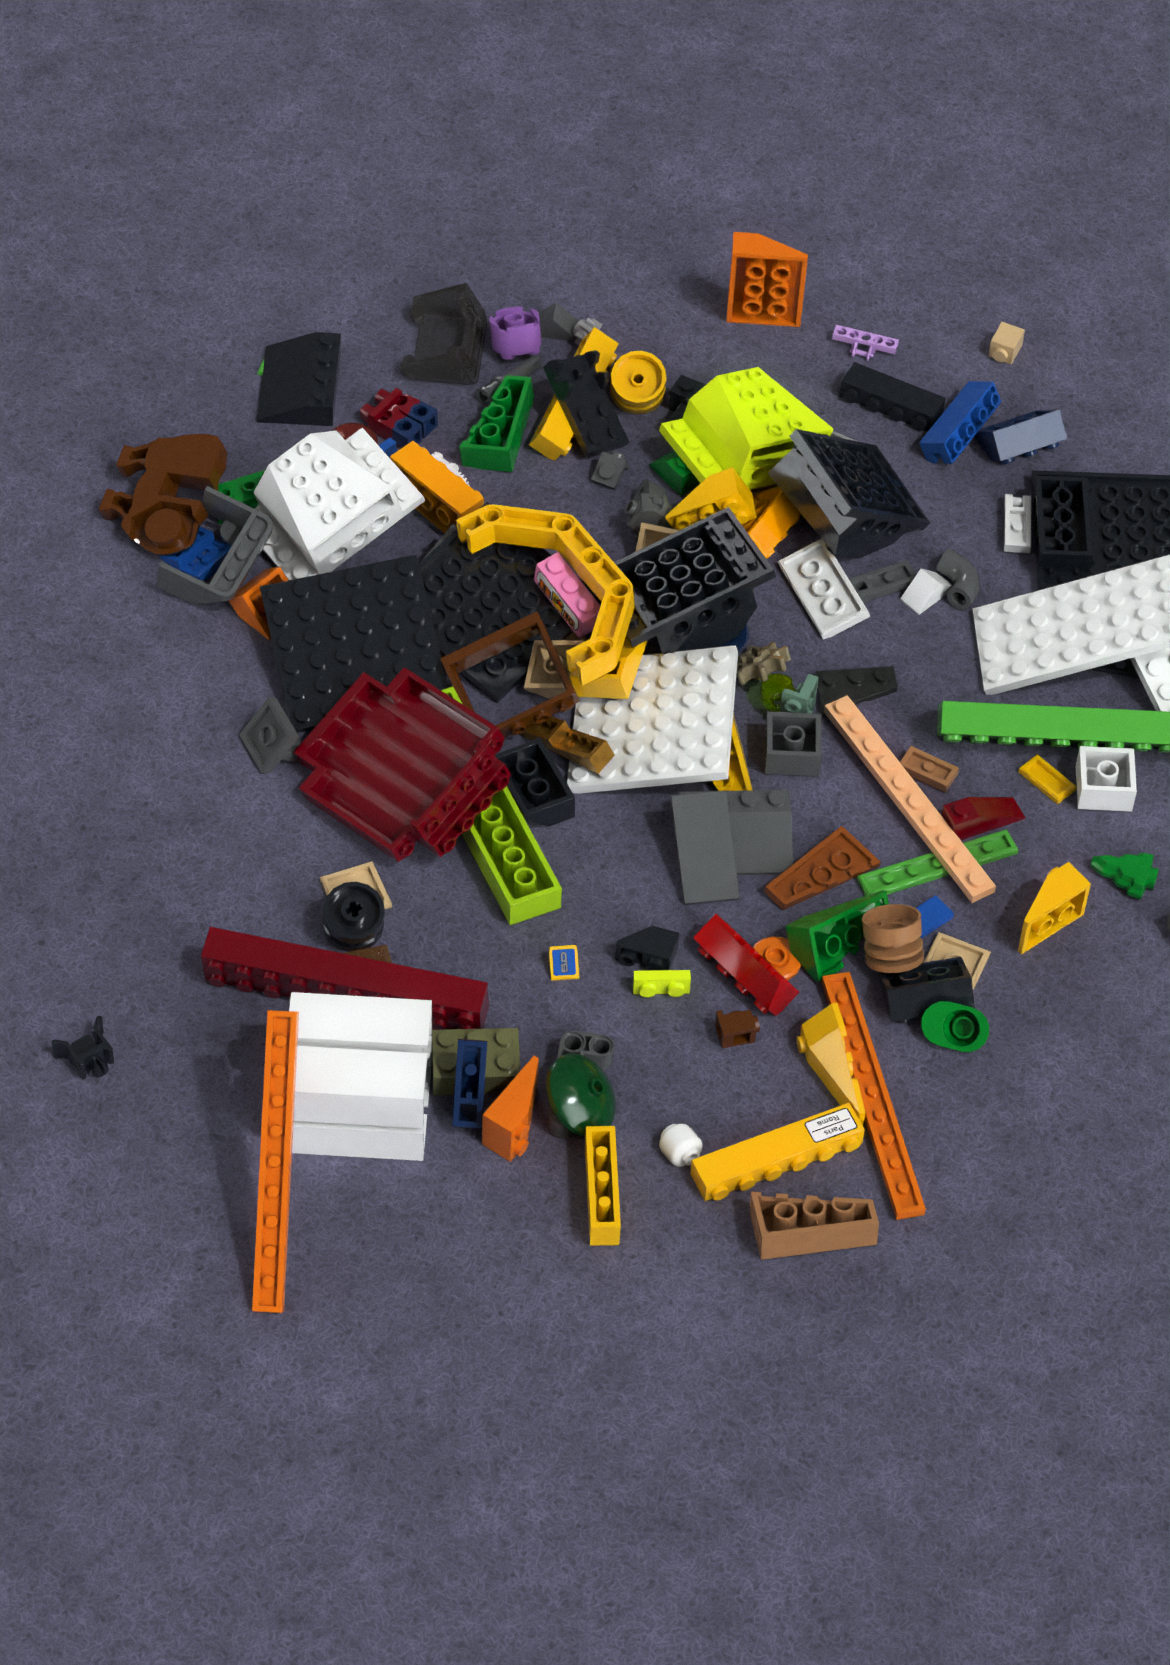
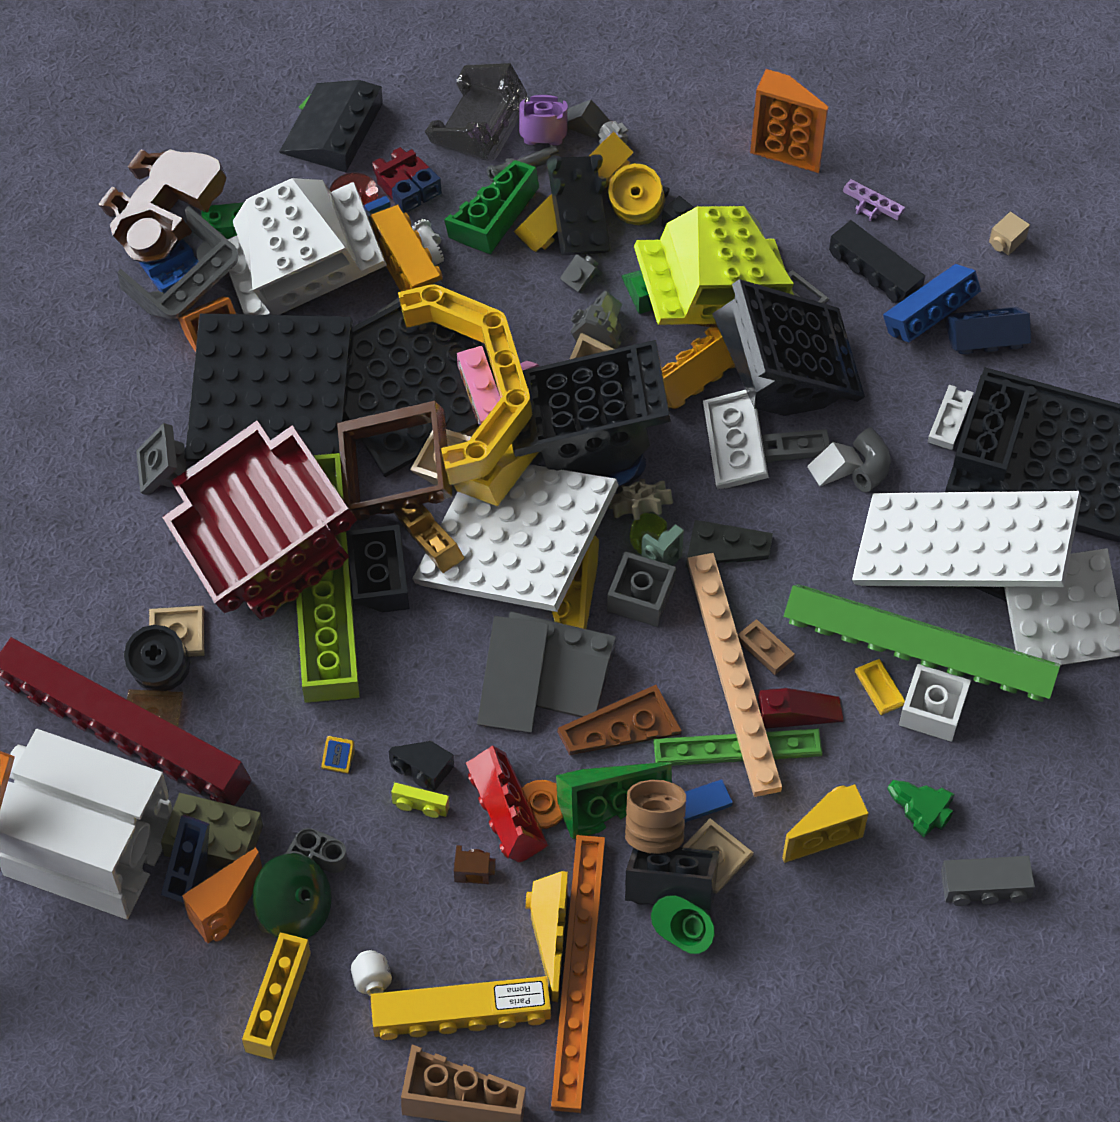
camera: 20 degrees right, 5 degrees up
yellow slope [665,467,757,530] -> none

